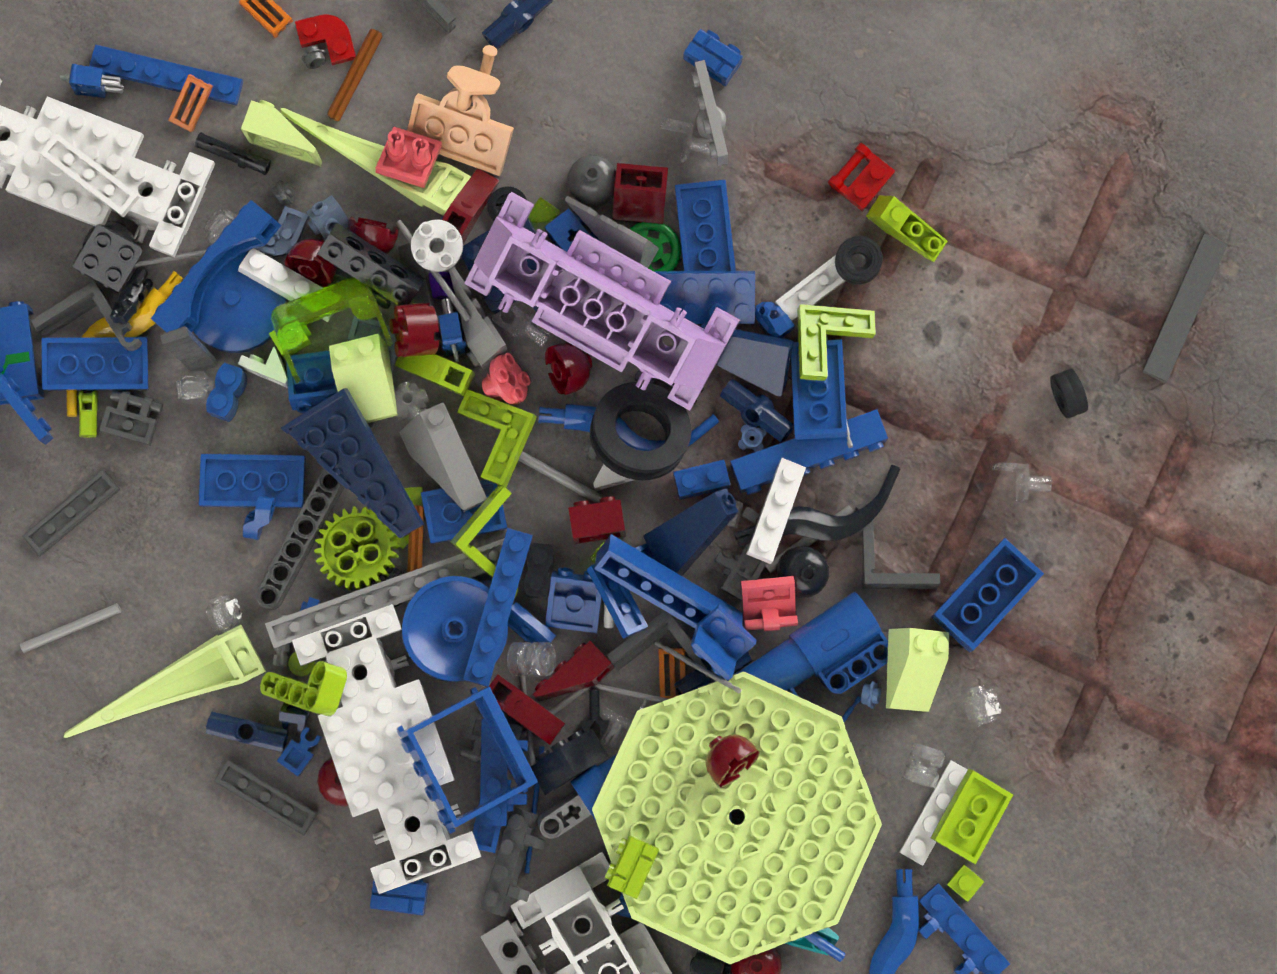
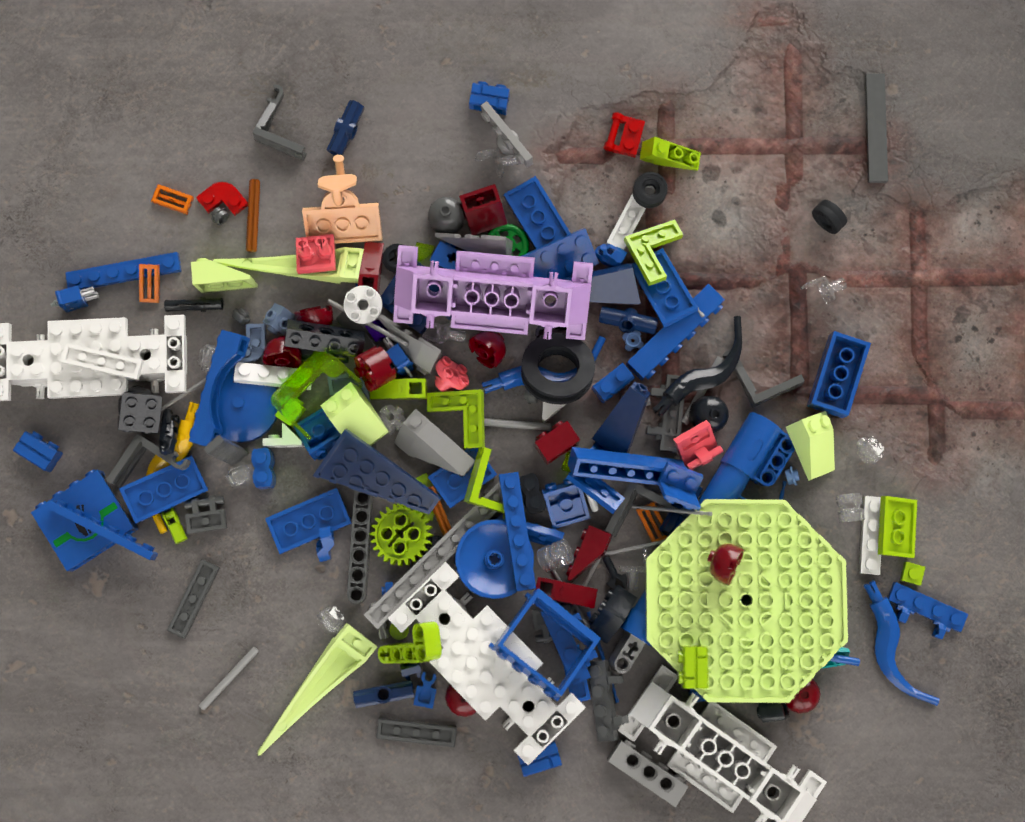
camera: 25 degrees left, 0 degrees up
white plate [746,458,806,564] -> none

